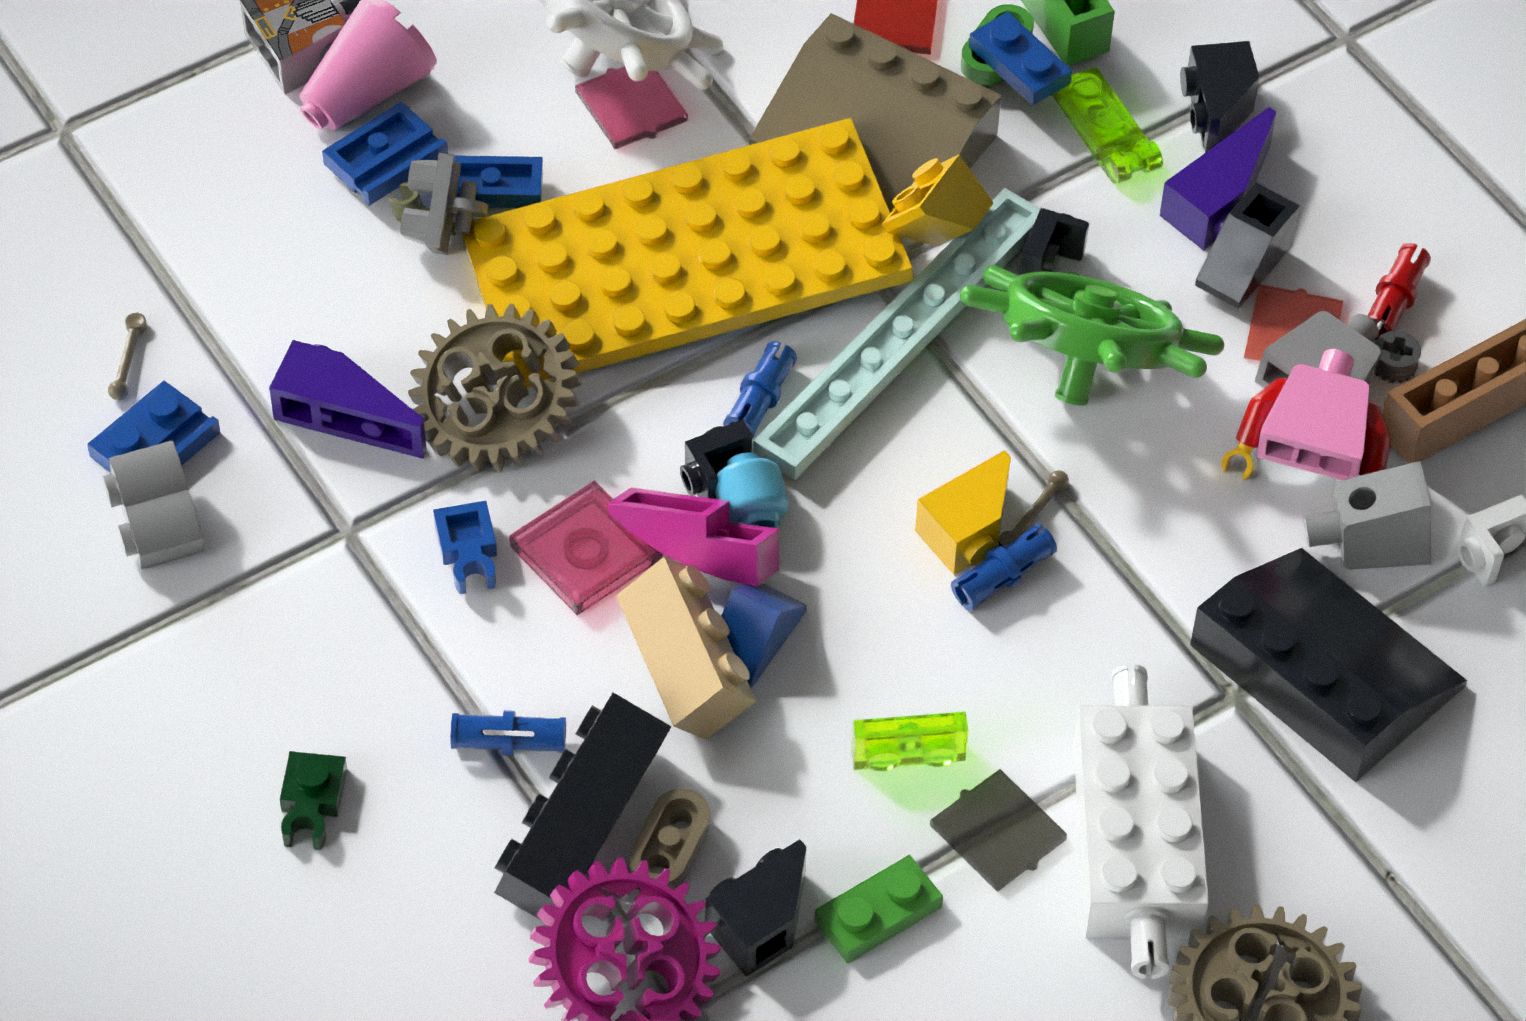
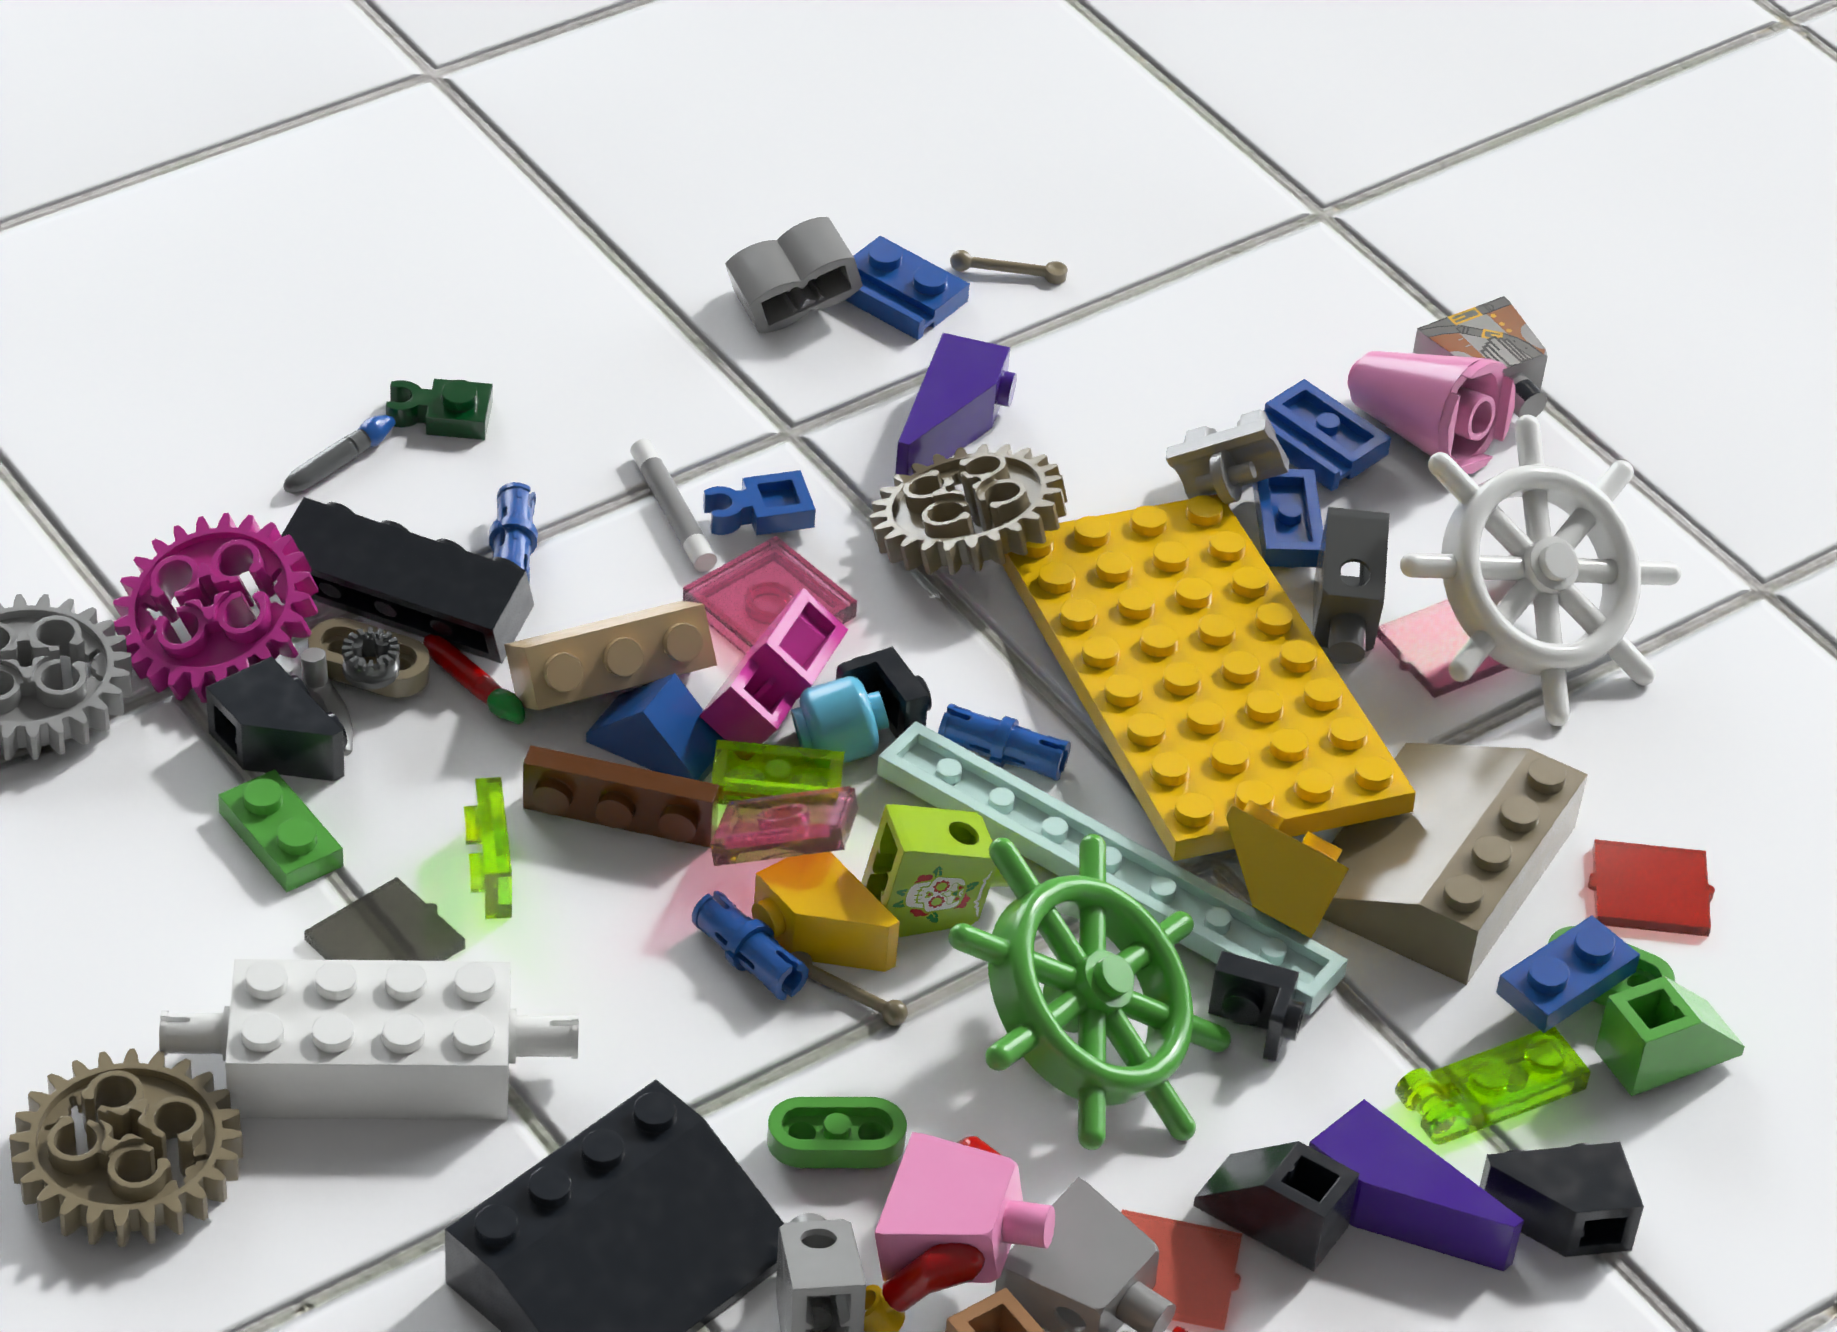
camera: 85 degrees right, 10 degrees down
none -> dark grey piece [283,415,396,494]
none -> light grey bar [300,647,353,756]
none -> dark grey bush [342,627,400,690]
none -> red piece [423,634,525,724]
none -> reddish brown plate [523,745,719,848]
none -> light grey bar [630,438,717,572]
none -> clear pink tile [710,786,858,866]
none -> clear neon green plate [711,740,845,815]
none -> bright green plate [767,1097,907,1168]
none -> lime torso [861,804,1021,938]
none -> dark grey torso [1312,507,1390,664]

